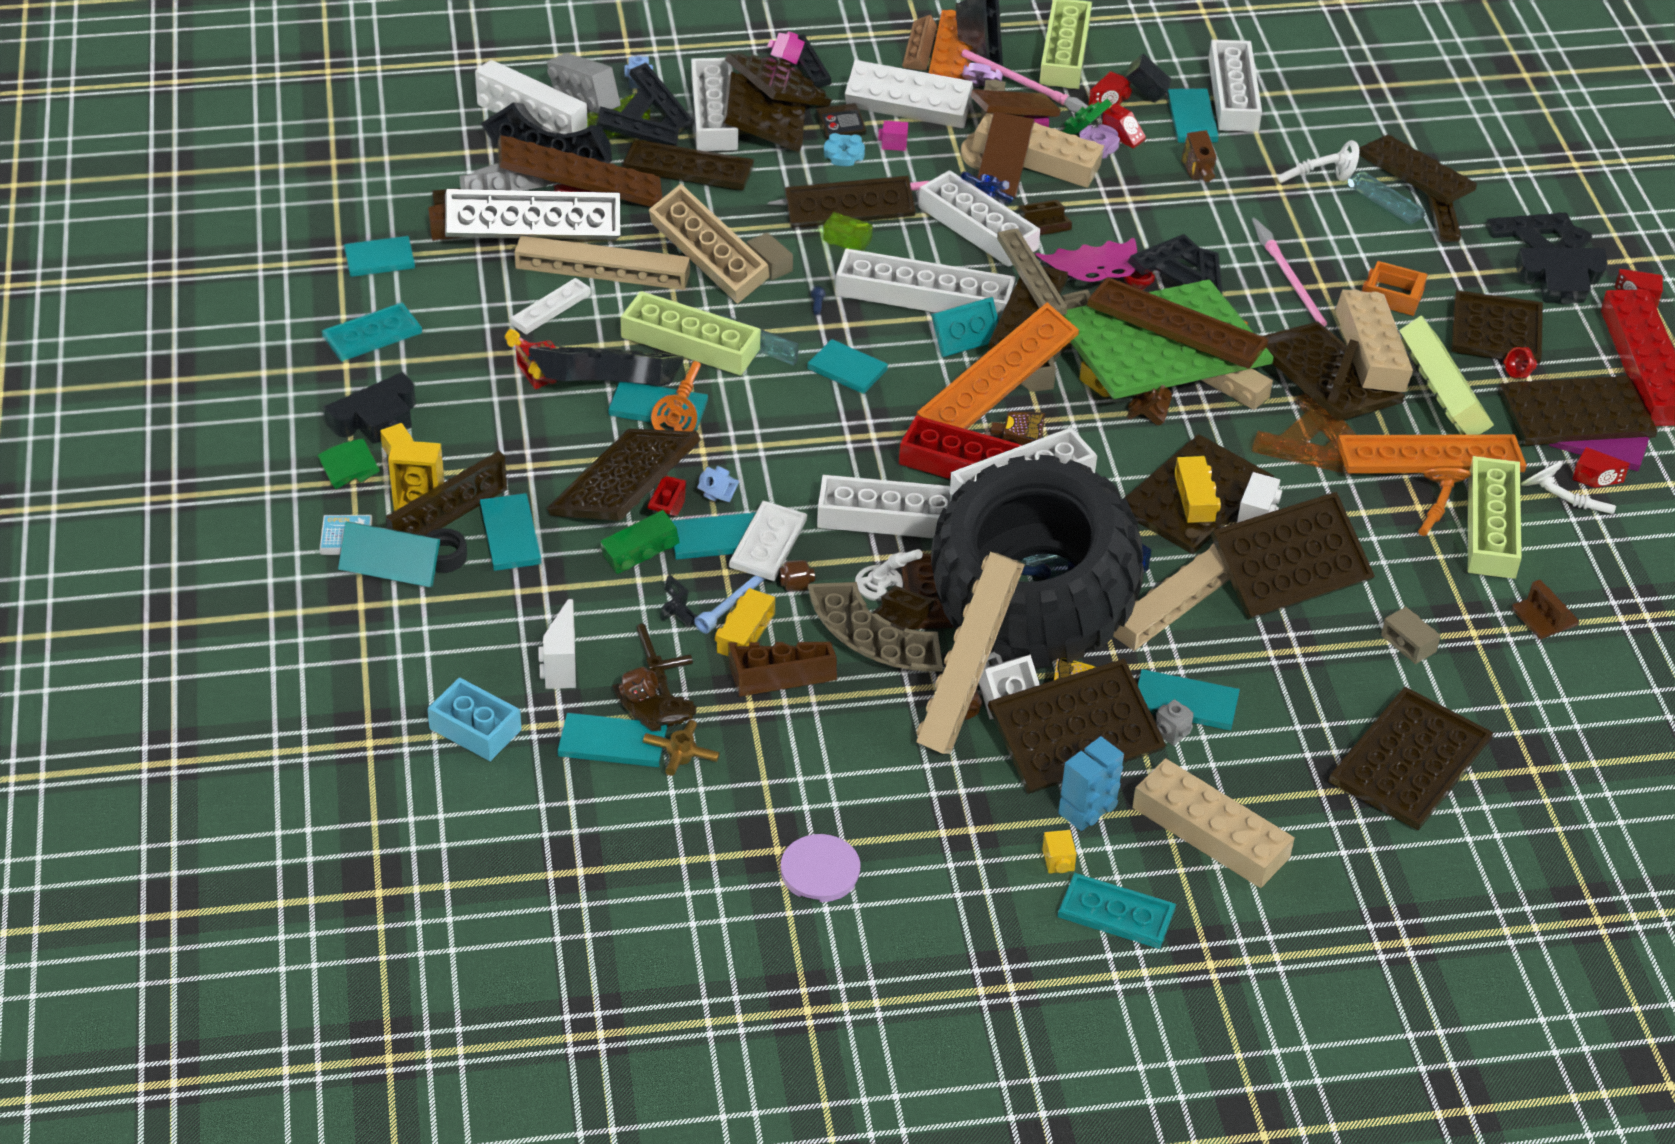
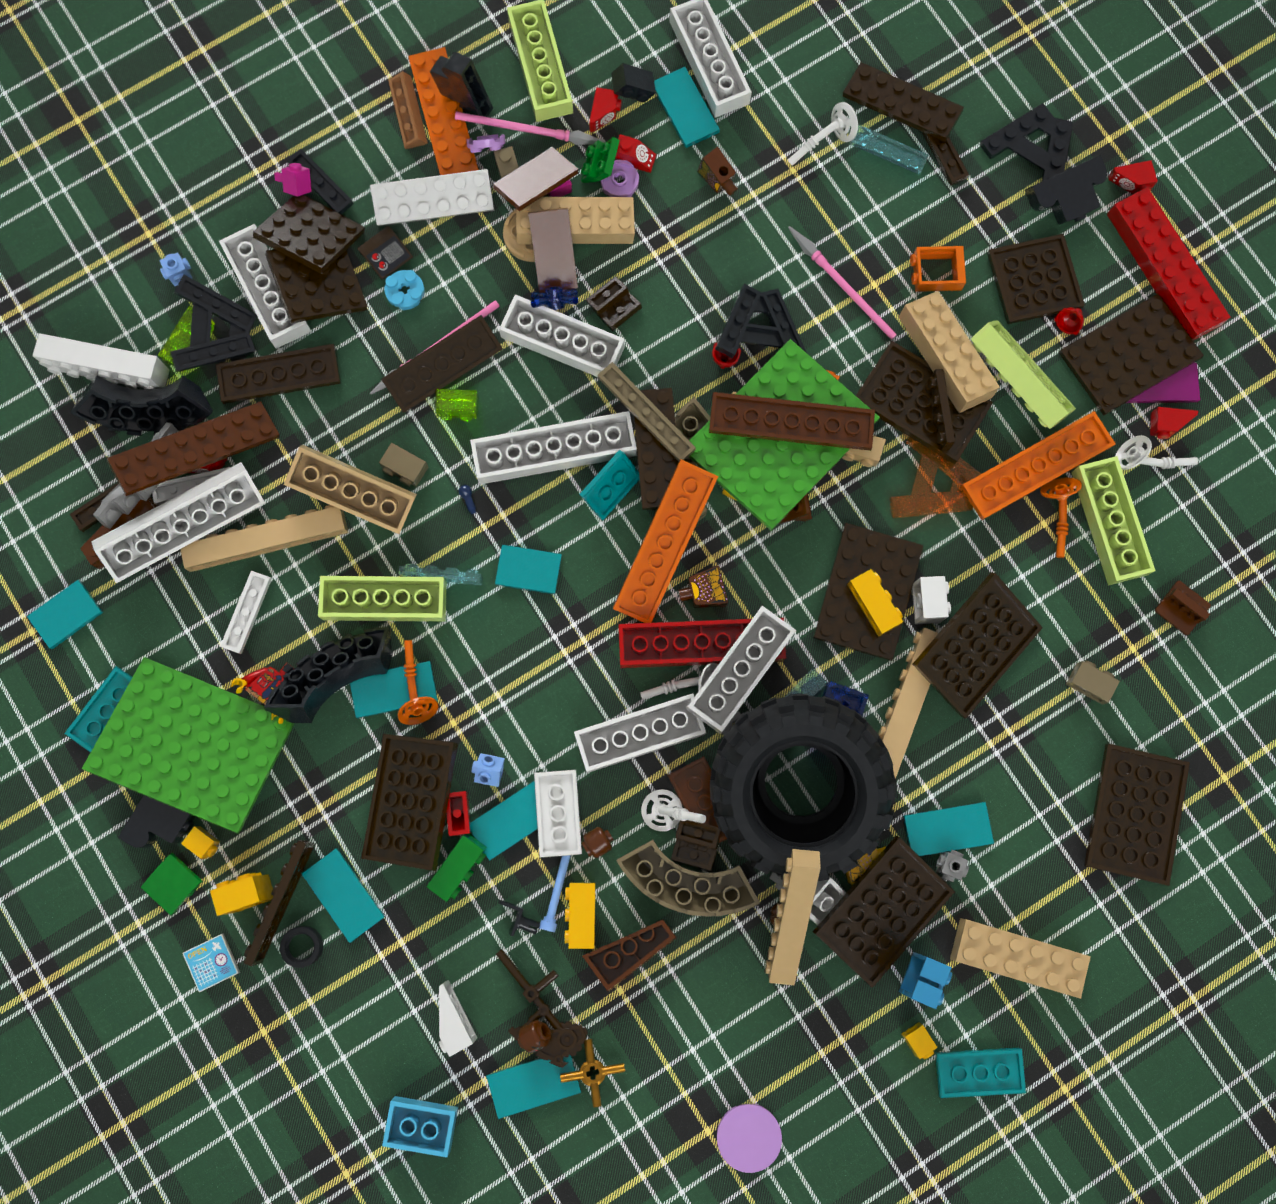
camera: 25 degrees left, 35 degrees up
teal tile [338,521,440,587] -> none
light grey brick [547,53,620,113] -> none
dark pink brick [878,121,908,151] -> none
dark pink piece [1035,238,1137,282] -> none
none -> bright green plate [82,657,295,834]

